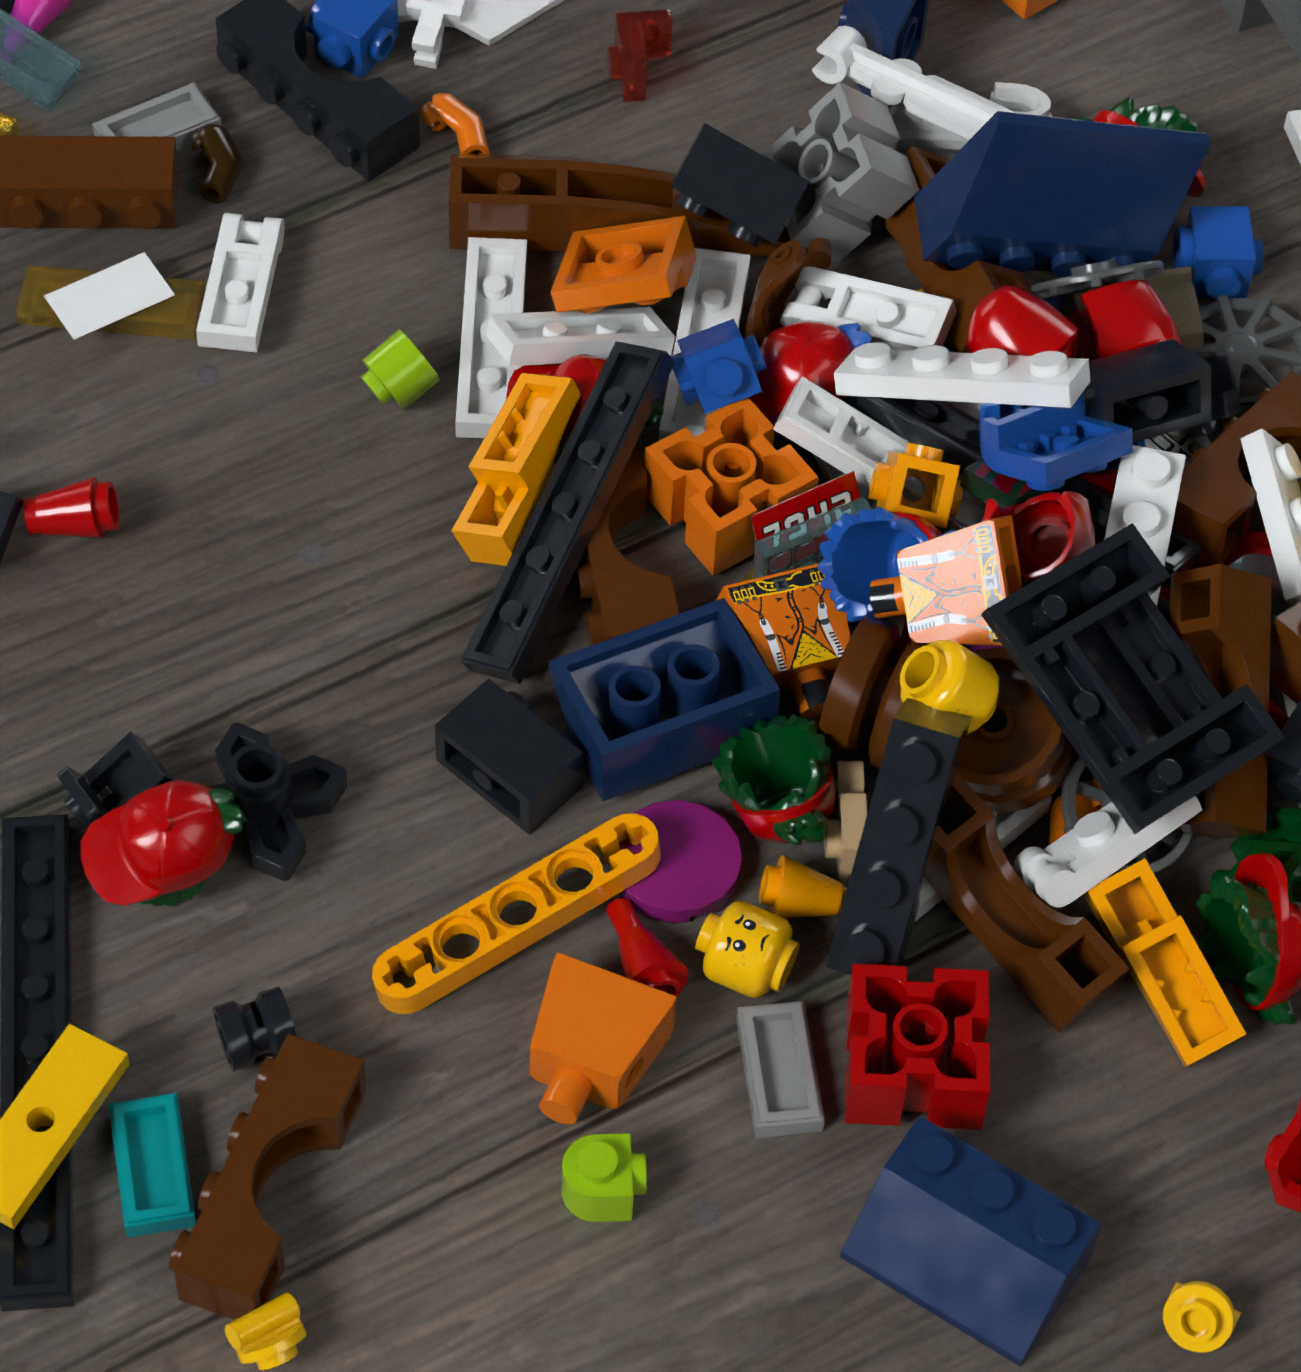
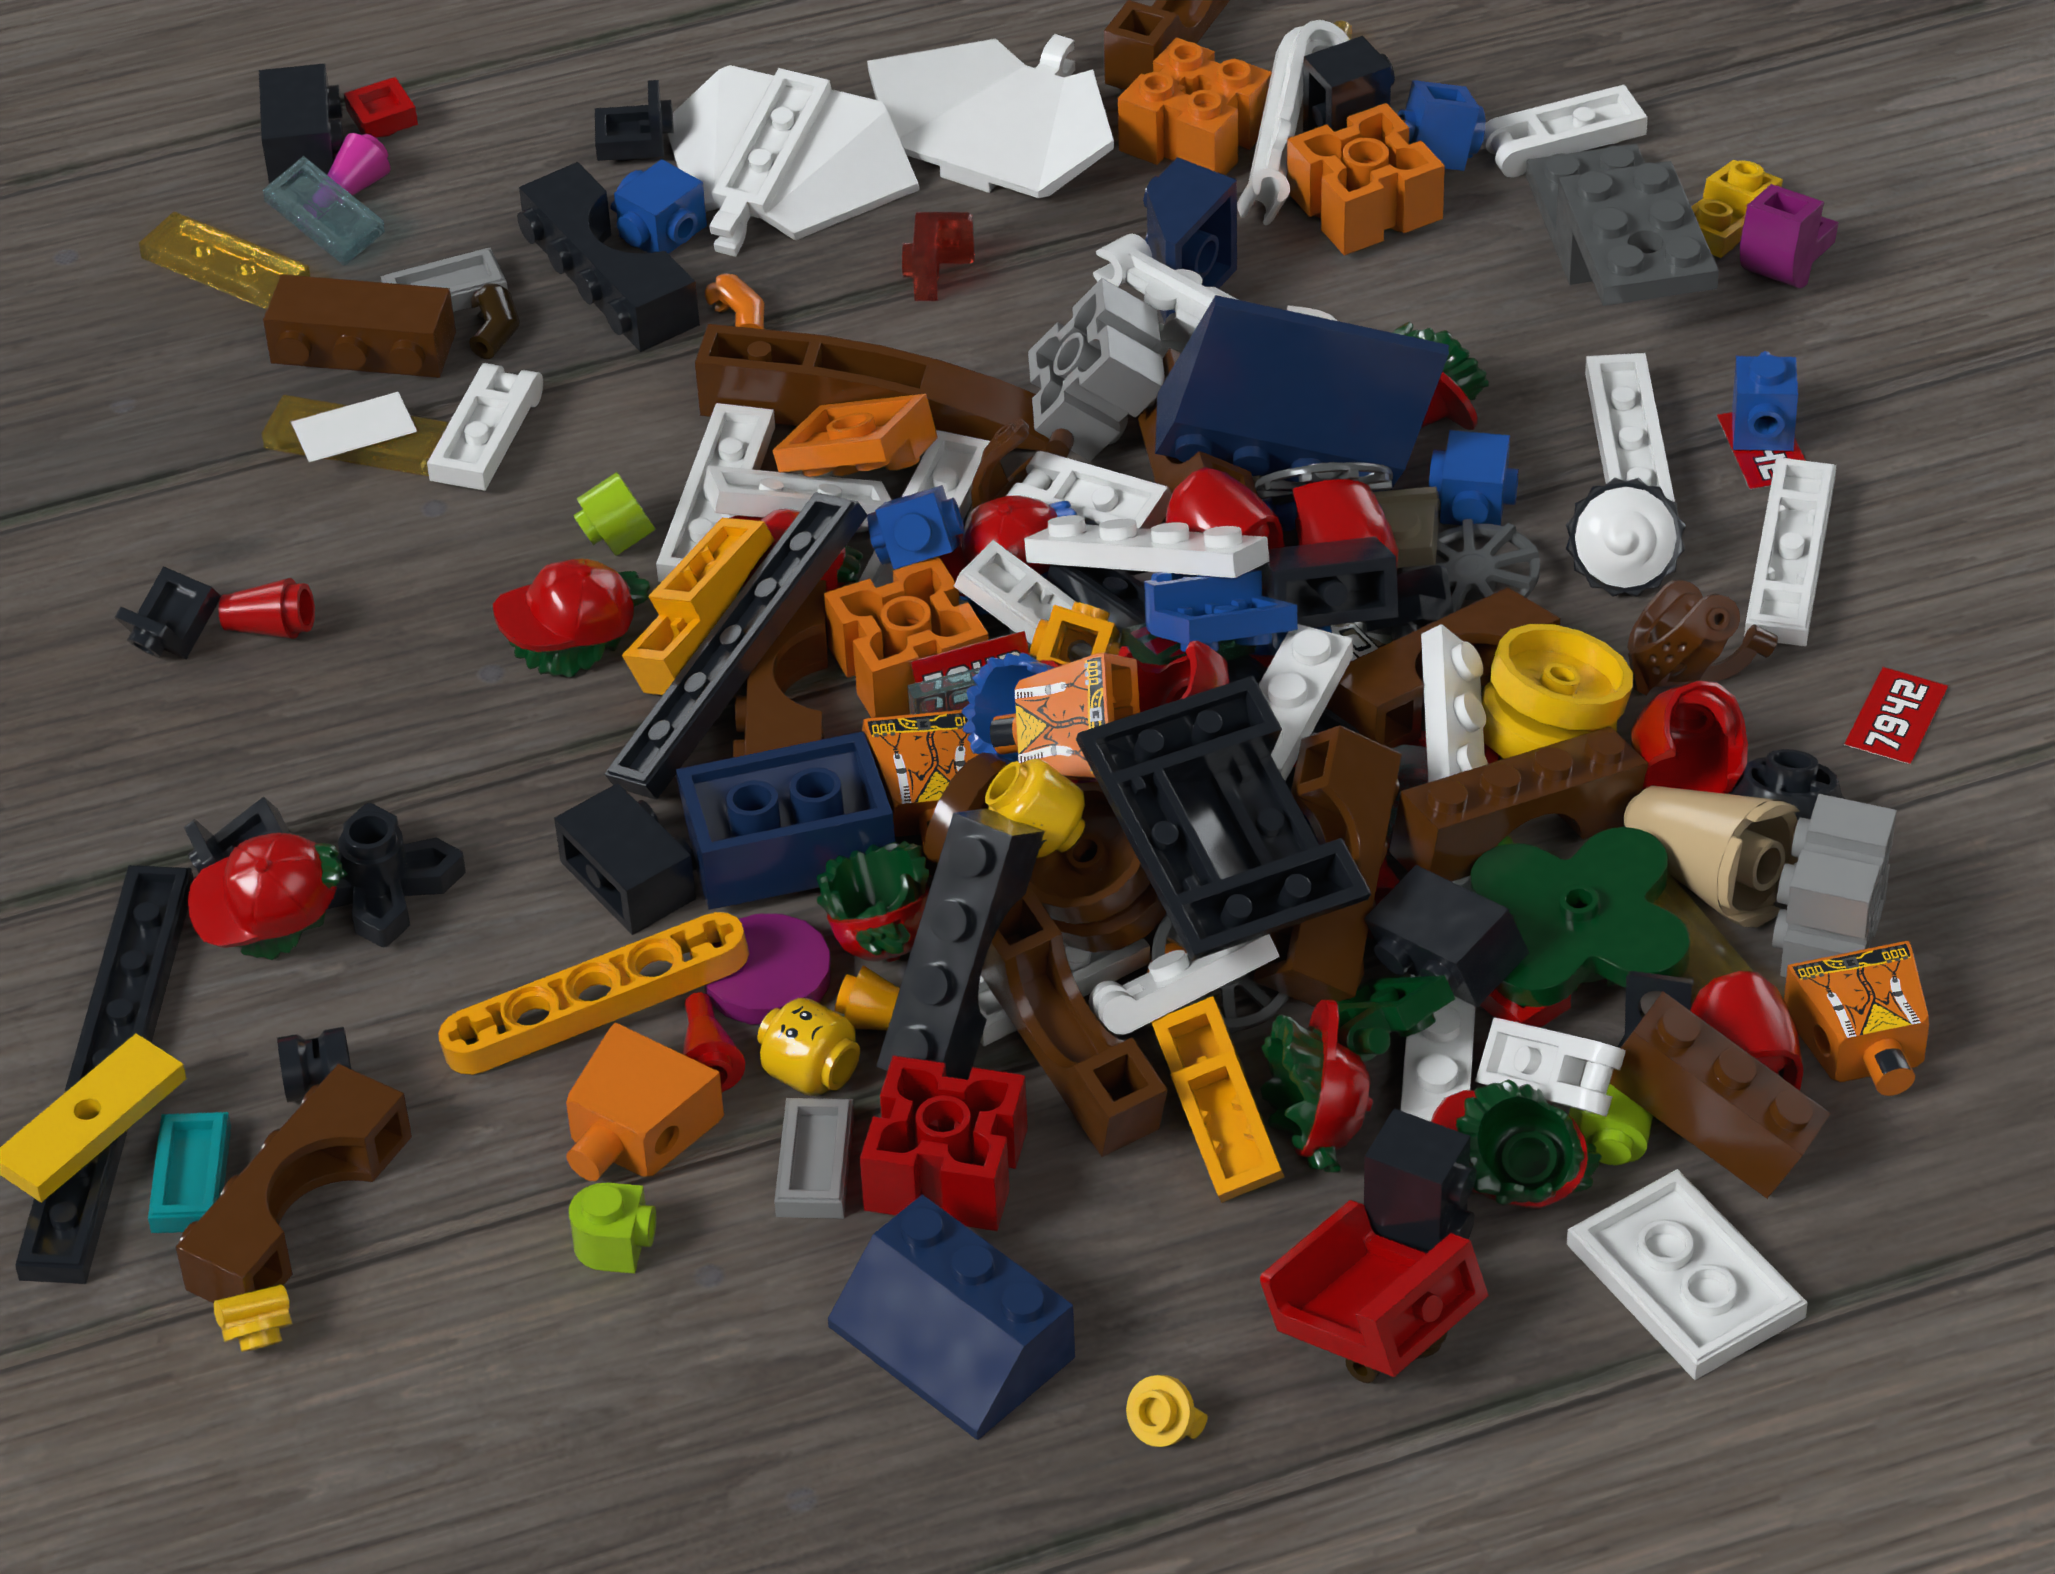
camera: 15 degrees right, 10 degrees down
black brick [670,122,810,248] -> none
none -> red hair [493,558,650,677]

